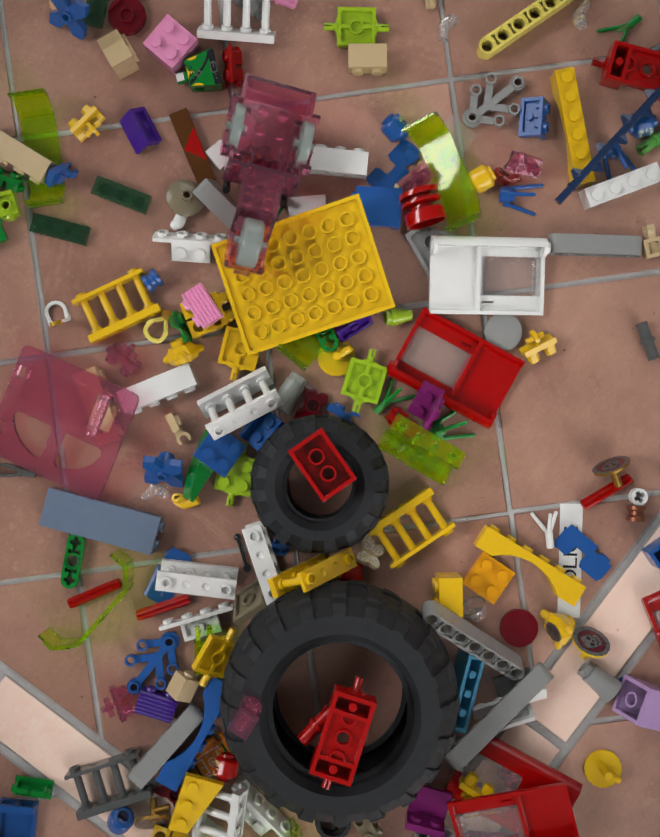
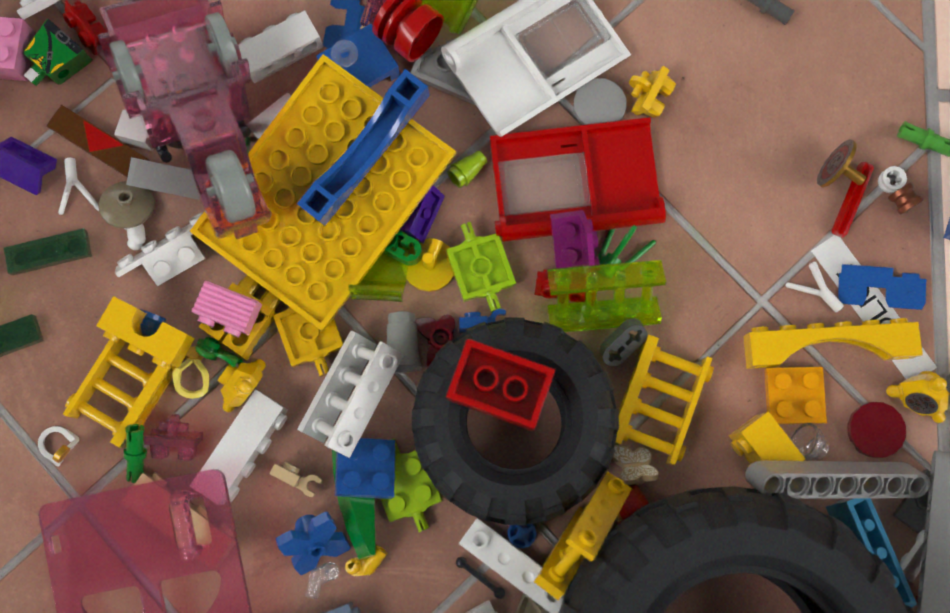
camera: 30 degrees left, 10 degrees down
blue bracket [239,411,285,452] -> none
green plant [373,379,415,415] -> none
none -> white plant [58,158,99,215]
none -> yellow arch [96,296,195,369]
none -> green pin [123,424,147,483]
none -> blue arch [297,69,430,226]
none -> clear plate [331,40,358,67]
none -> dark grey beam [599,319,647,366]

